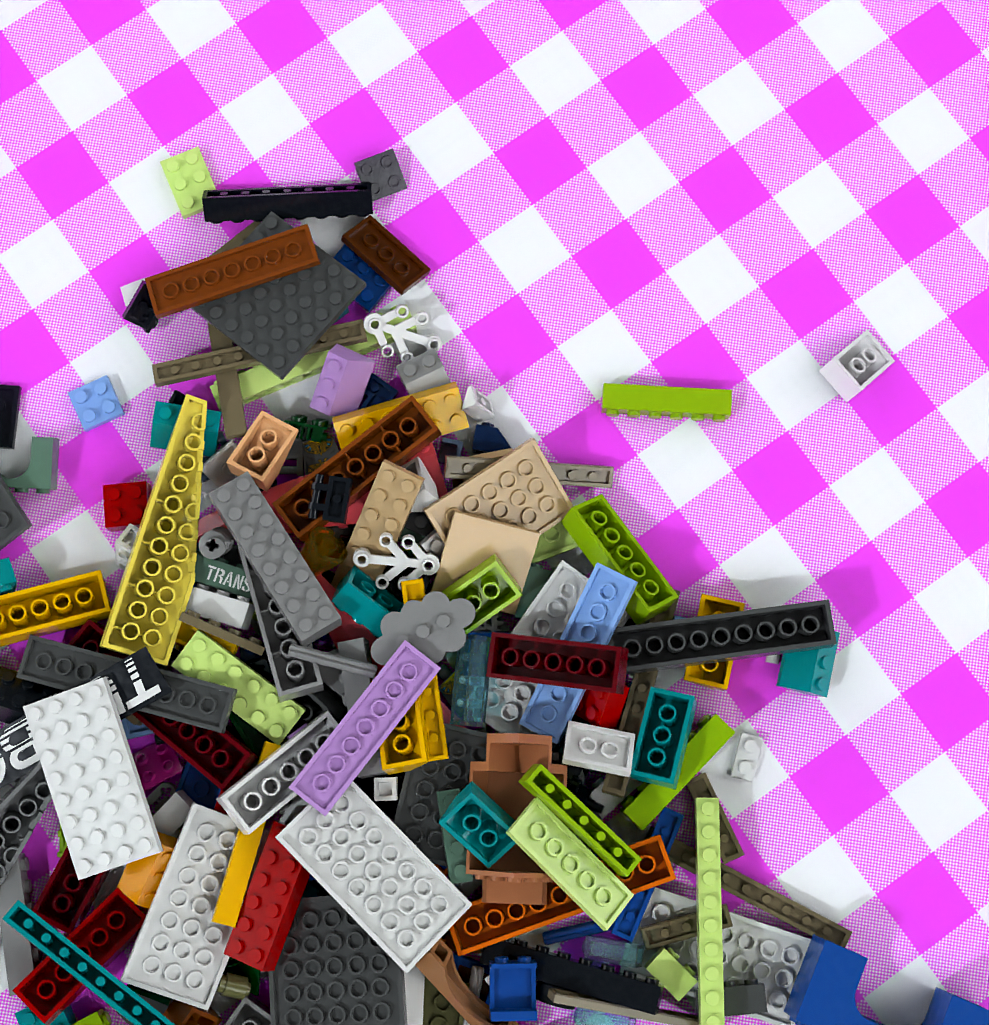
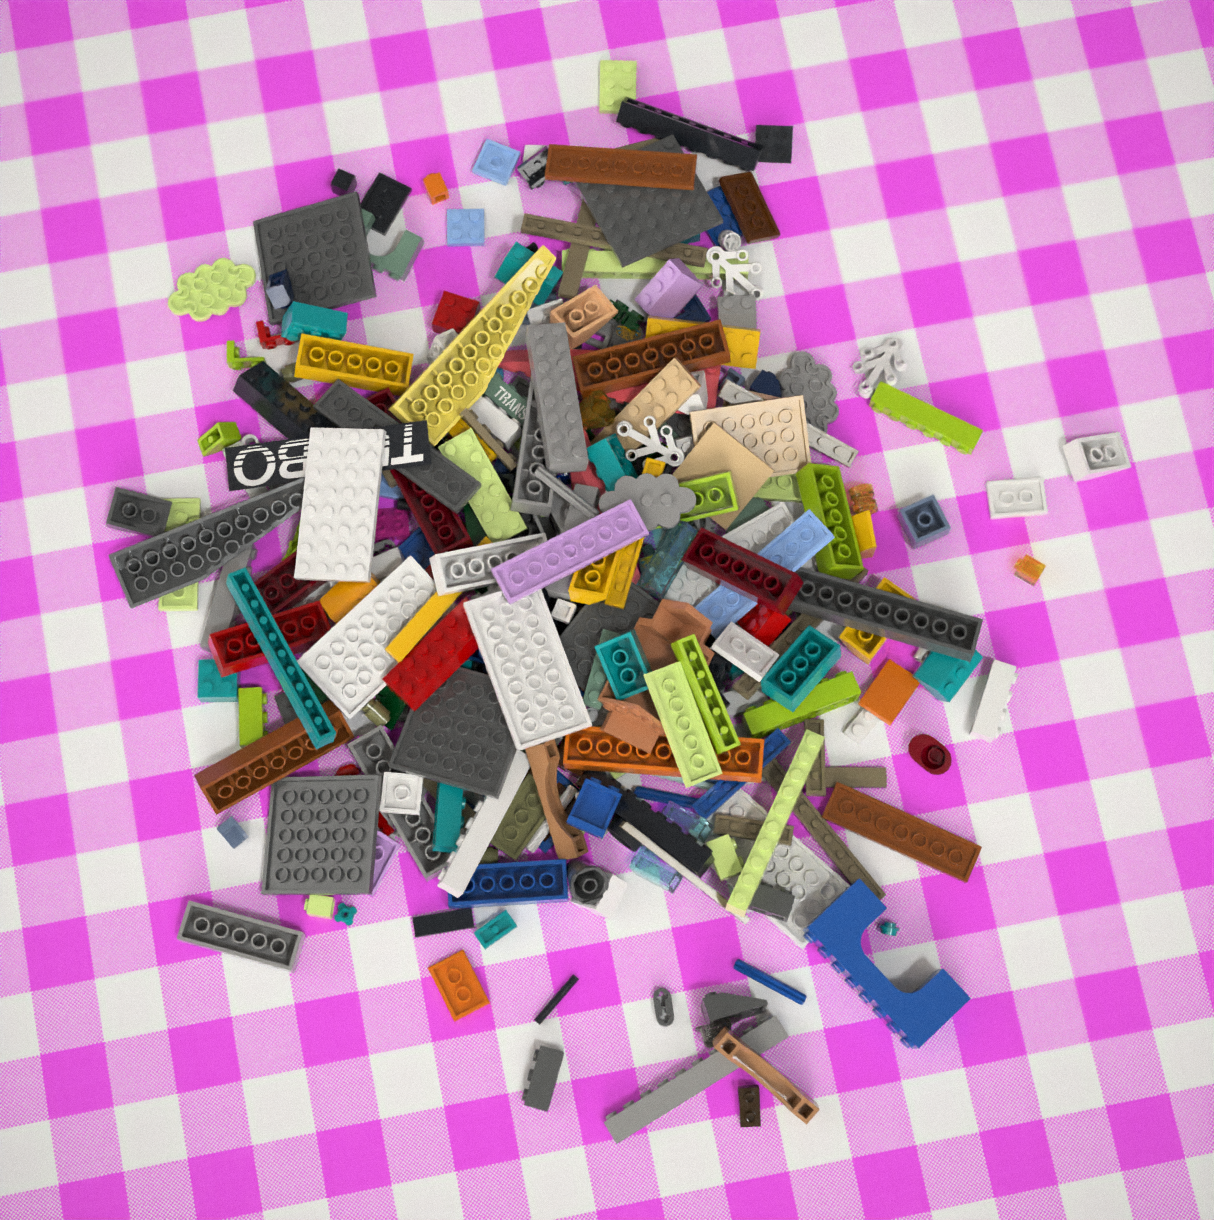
camera: 25 degrees right, 5 degrees down
light grey piece [199,527,234,559] -> none
black plate [308,474,353,524] -> none
white slope [462,385,494,423] -> none
none -> orange brick [423,172,449,205]
none -> light blue plate [472,139,521,186]
none -> white wheel [718,230,741,251]
none -> light grey plate [779,351,839,433]
none -> dark orange plate [821,782,982,883]
none -> dark tan tile [825,767,887,788]
none -> clear yellow wheel [848,483,878,515]
none -> yellow slope [851,510,877,559]
none -> white plant [853,337,907,398]
none -> orange tile [858,659,920,726]
none -> teal plate [879,921,900,936]
none -> sand blue brick [897,494,951,549]
none -> dark red piece [908,734,952,775]
none -> white brick [969,659,1018,743]
none -> white tile [985,477,1048,520]
none -> clear yellow brick [1014,554,1046,586]

